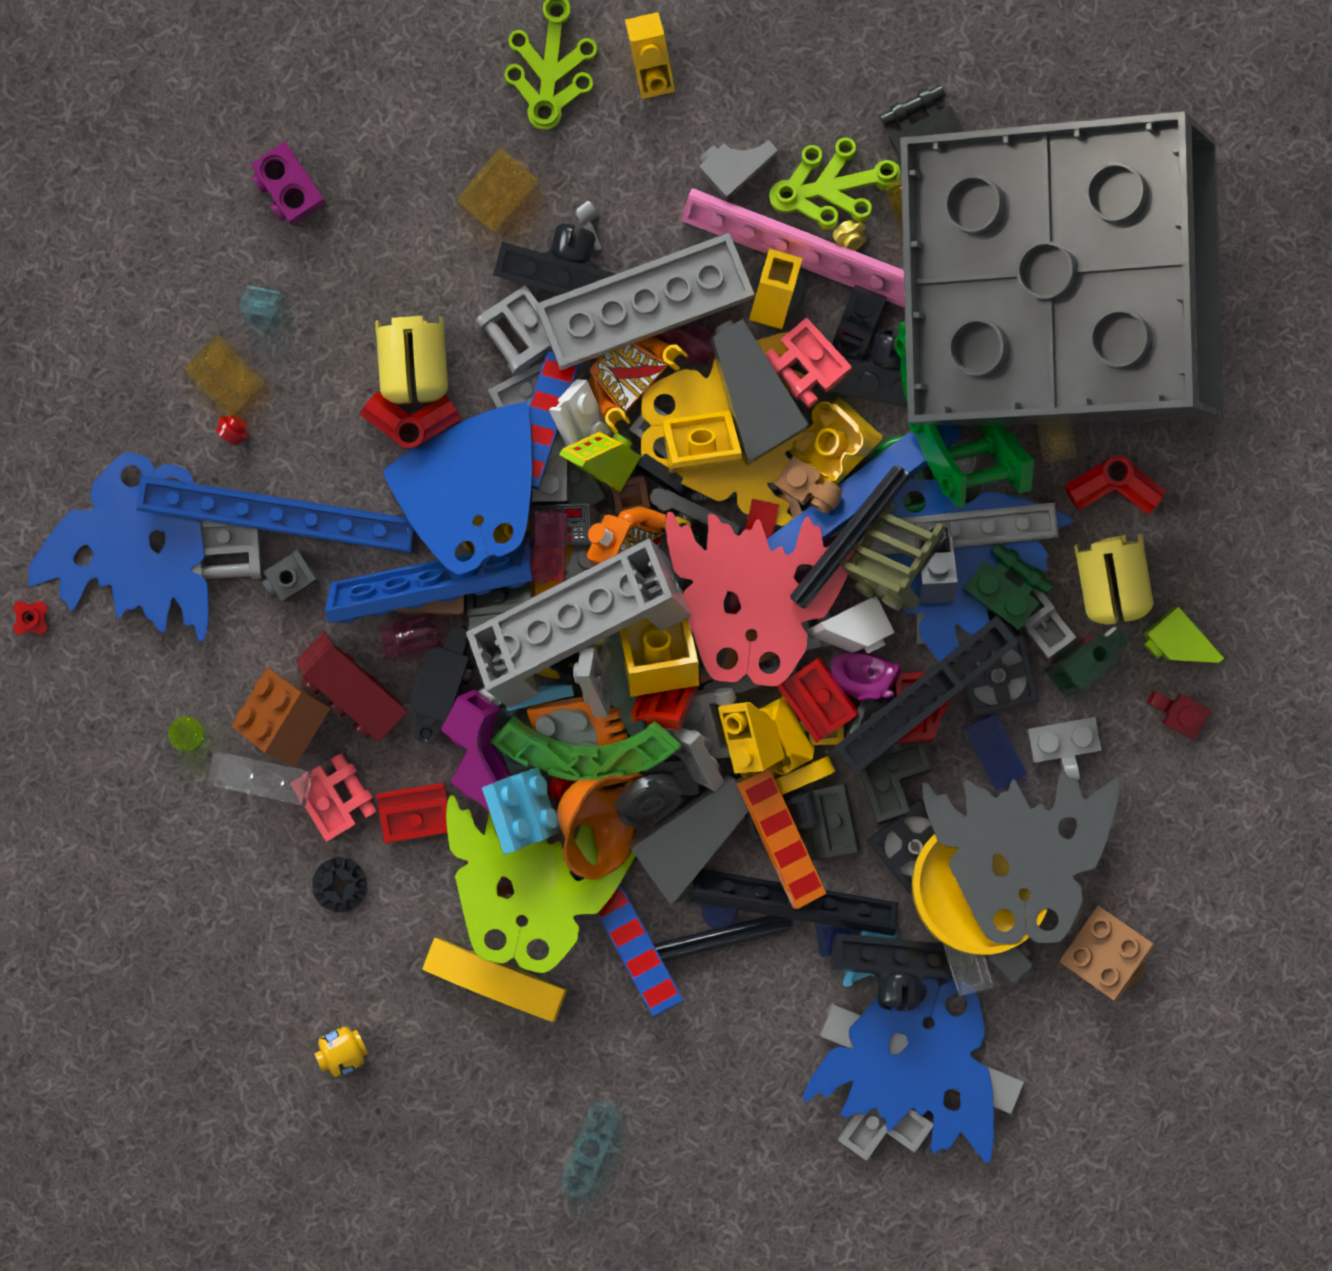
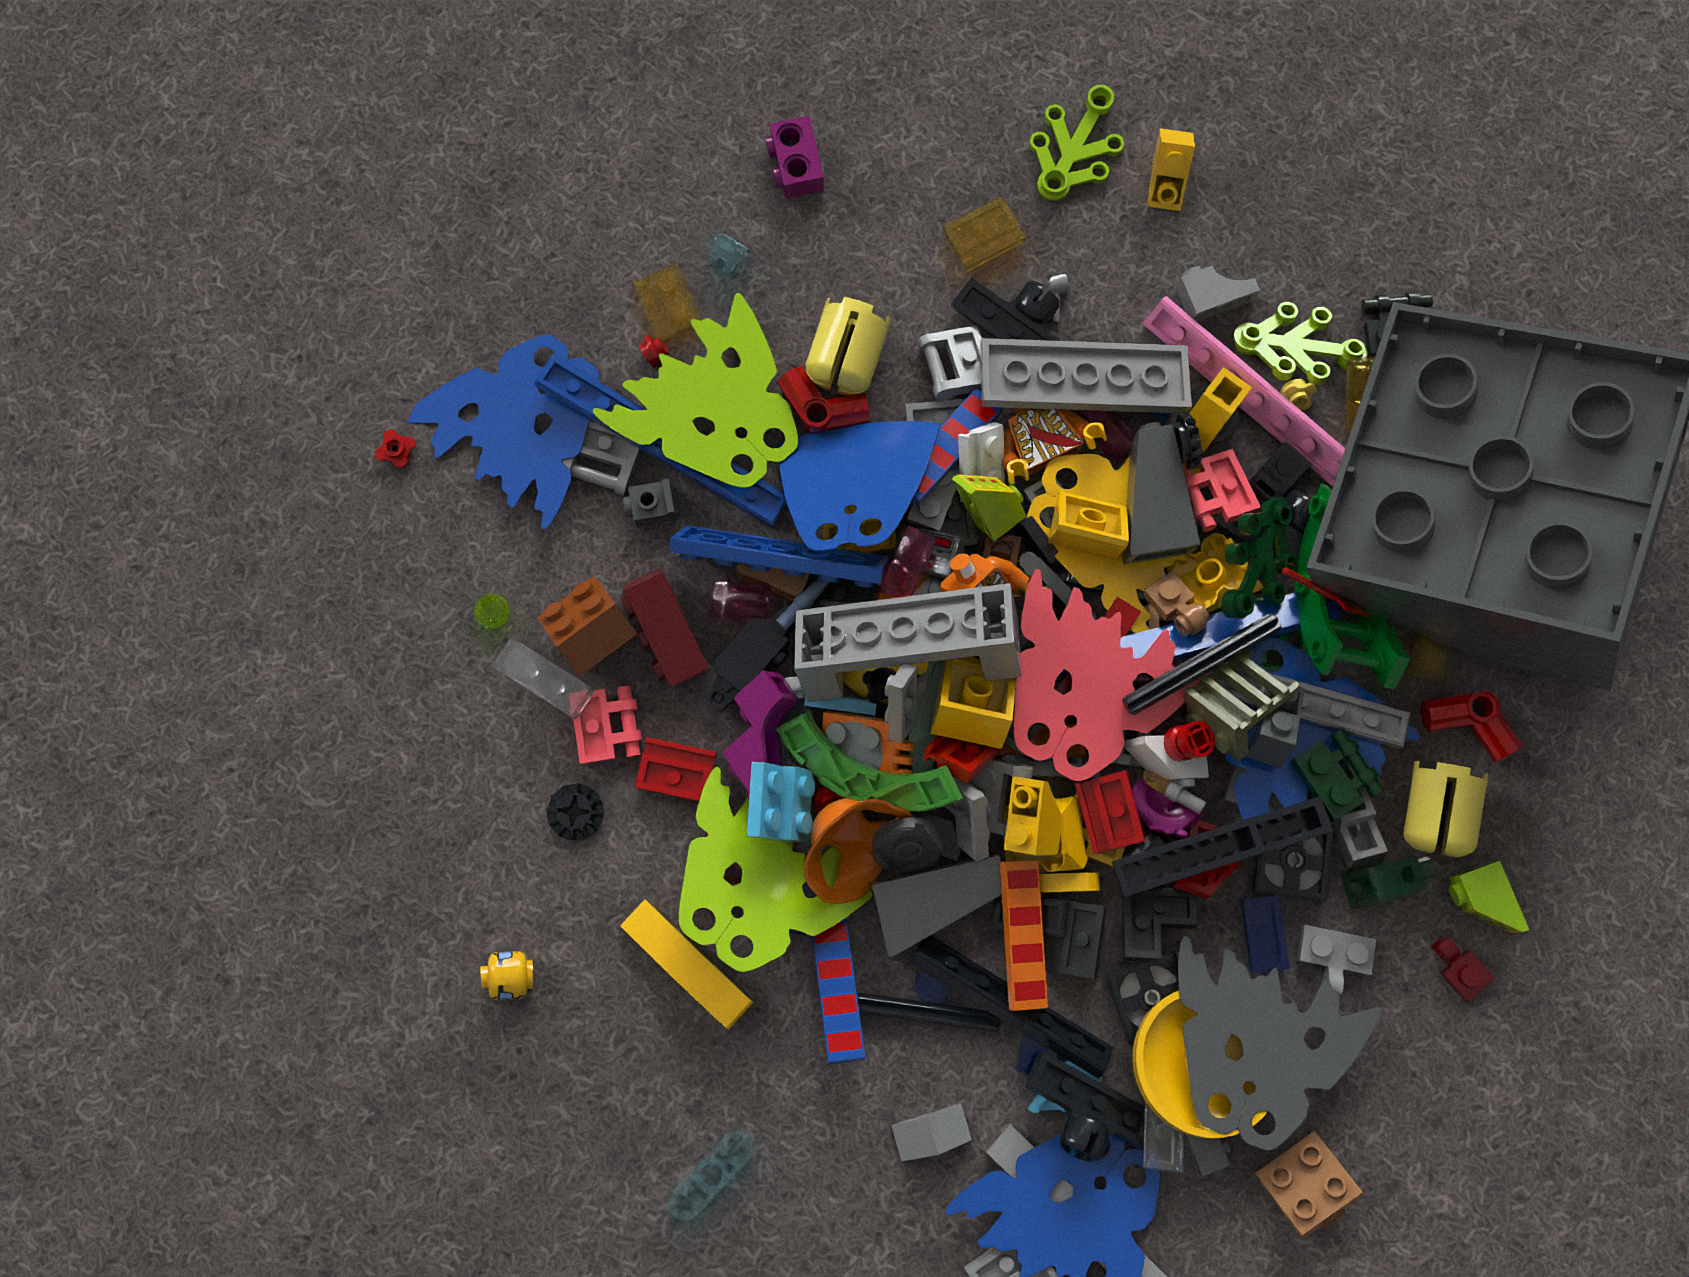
camera: 15 degrees right, 10 degrees down
none -> lime piece [592,293,798,488]
none -> sand blue piece [776,578,830,631]
none -> light grey slope [891,1104,972,1161]
none -> light grey piece [1143,770,1207,815]
none -> red wheel [1164,721,1215,762]
none -> black gear [1173,413,1202,470]
none -> dark green plant [1221,497,1298,619]
none -> red piece [1282,568,1373,618]

